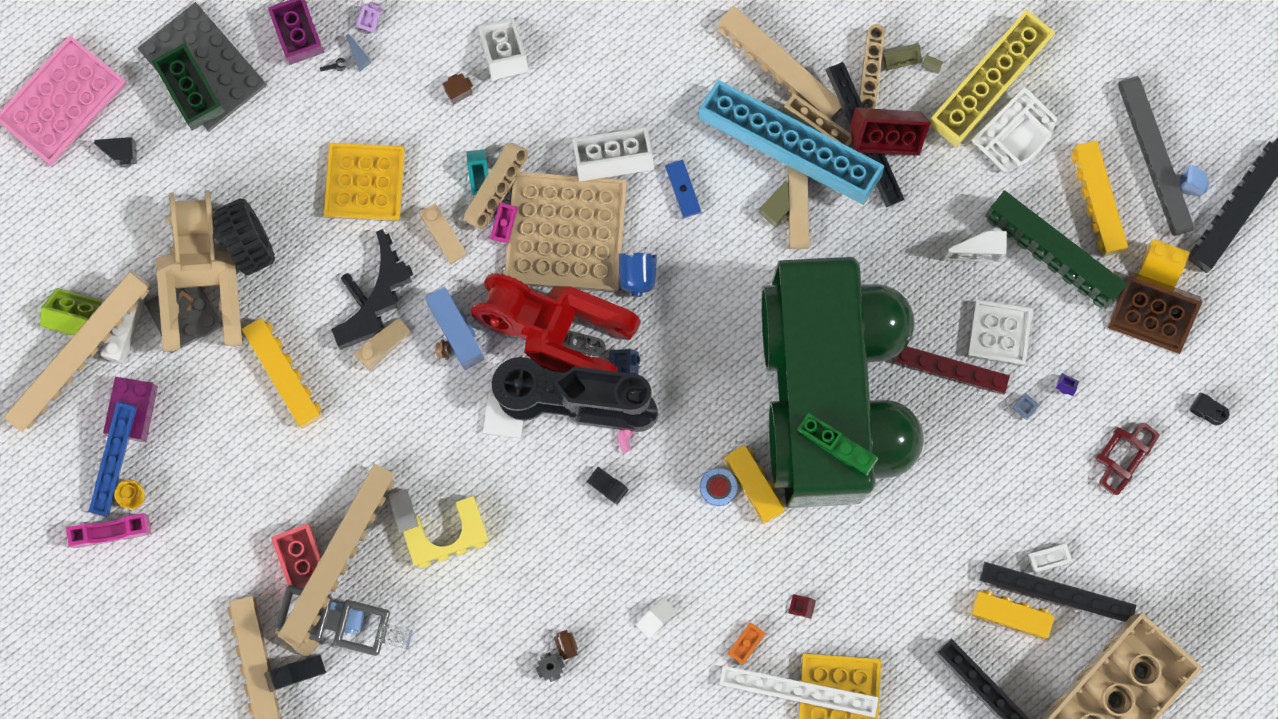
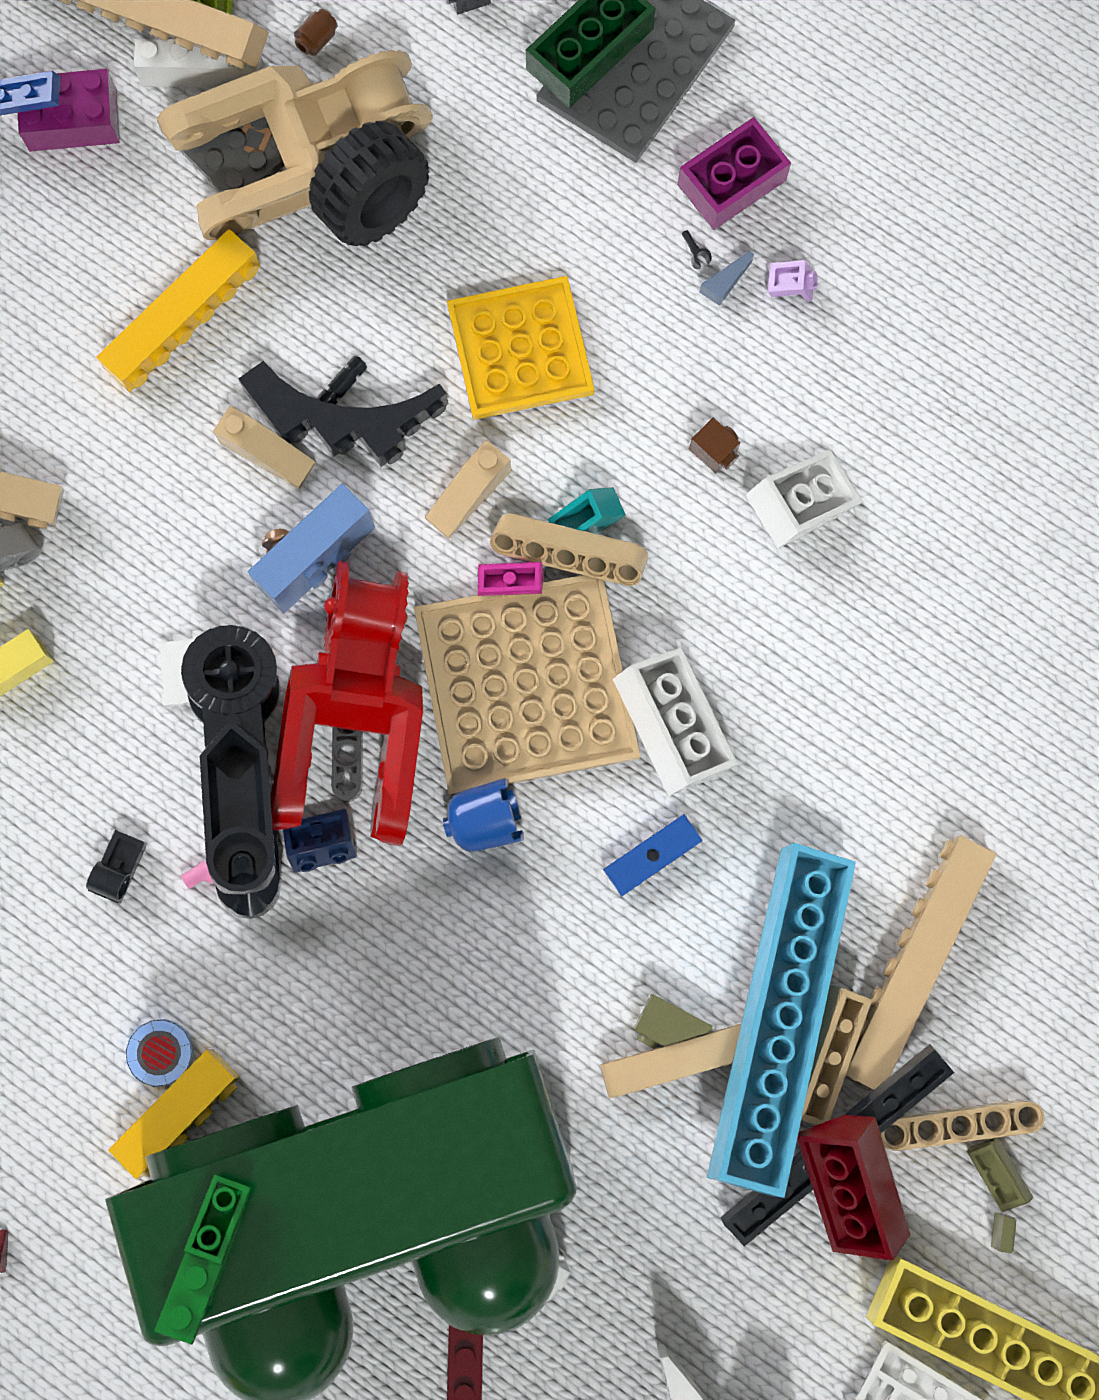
camera: 75 degrees right, 0 degrees up
none -> reddish brown brick [294,9,338,56]

